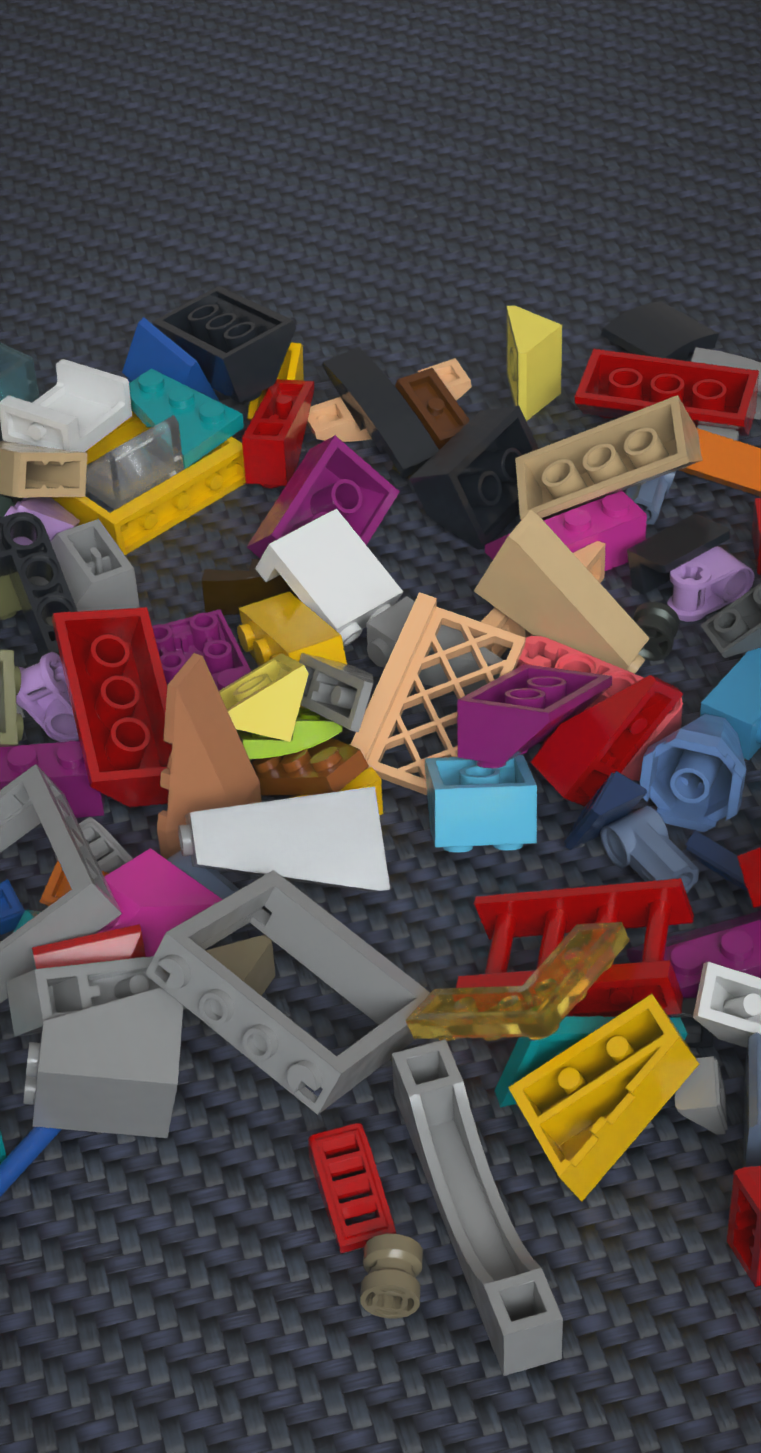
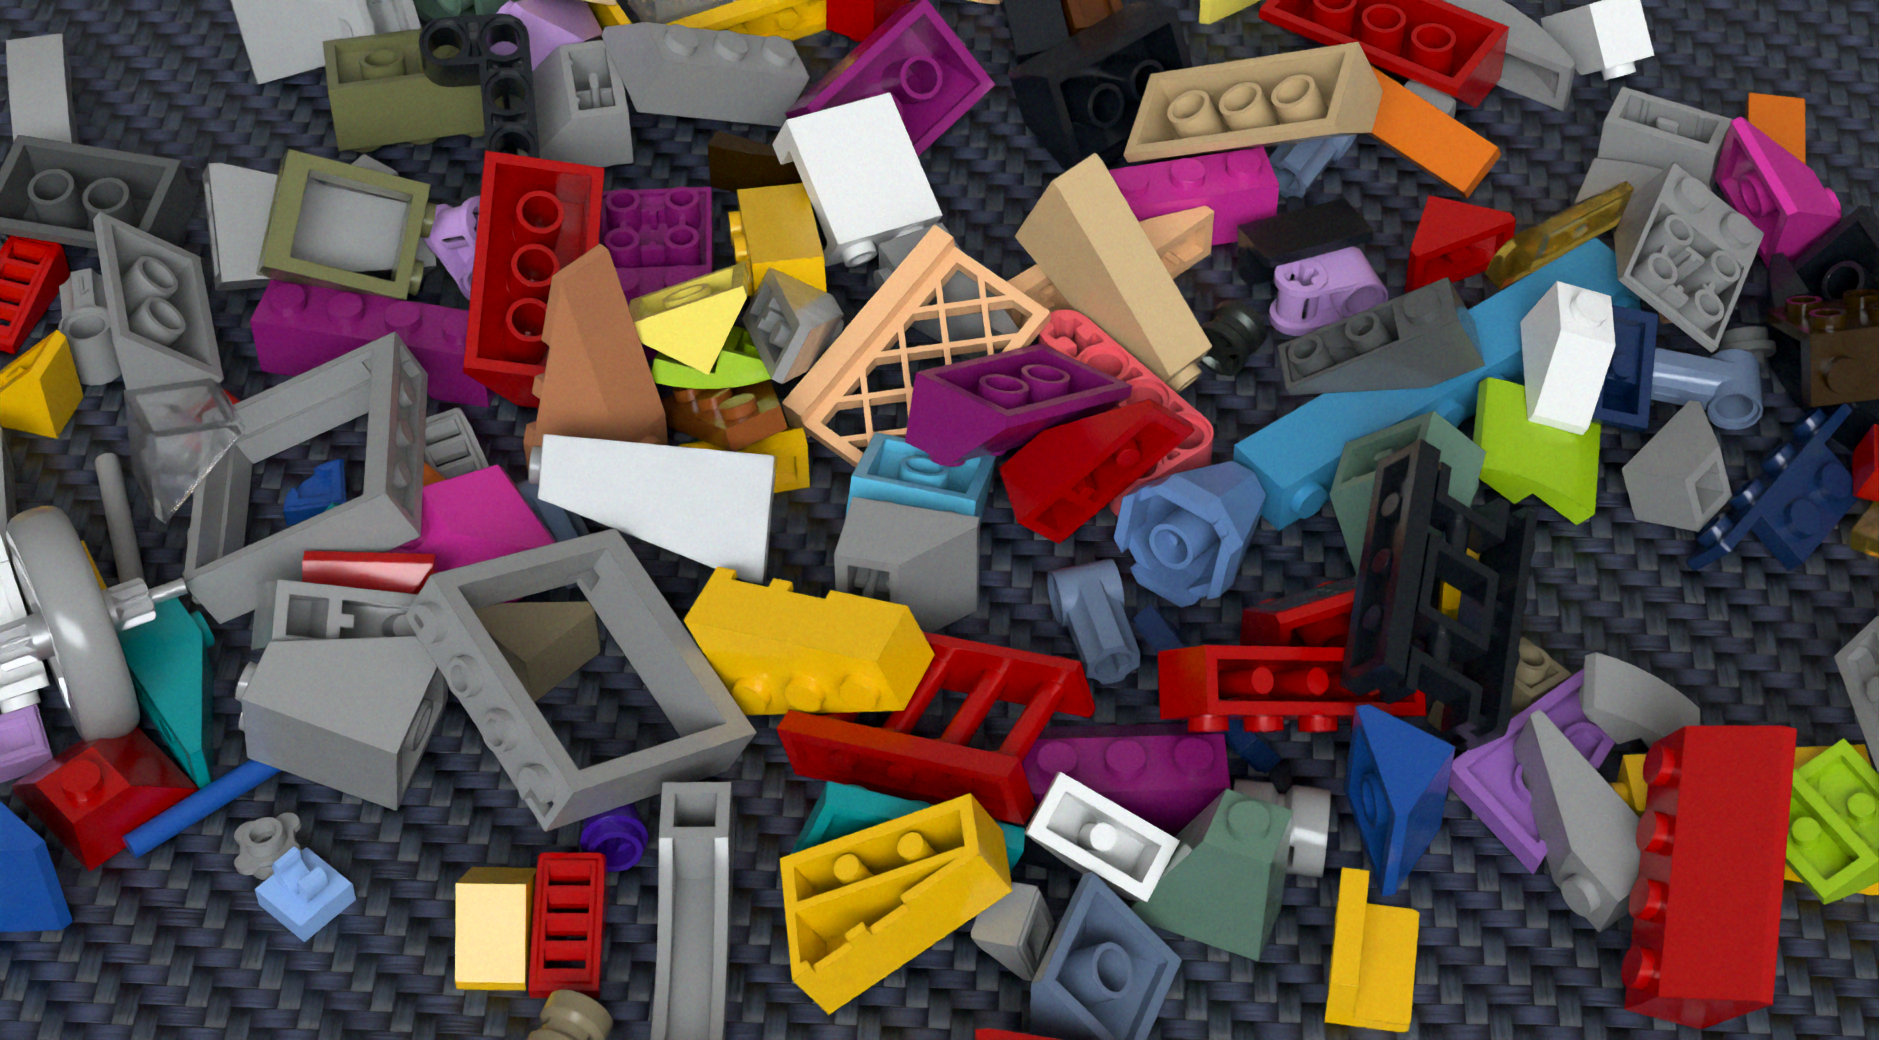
camera: 15 degrees right, 5 degrees up
clear yellow plate [406,922,630,1041] -> none
dark blue slope [564,771,647,850] -> none
none -> light grey plate [234,813,302,880]
none -> light blue tile [255,846,356,942]
none -> yellow slope [455,867,537,991]
none -> dark purple cone [580,802,648,872]
none -> light grey slope [601,22,810,127]
none -> yellow wedge [684,566,935,716]
none -> light grey slope [834,497,980,633]

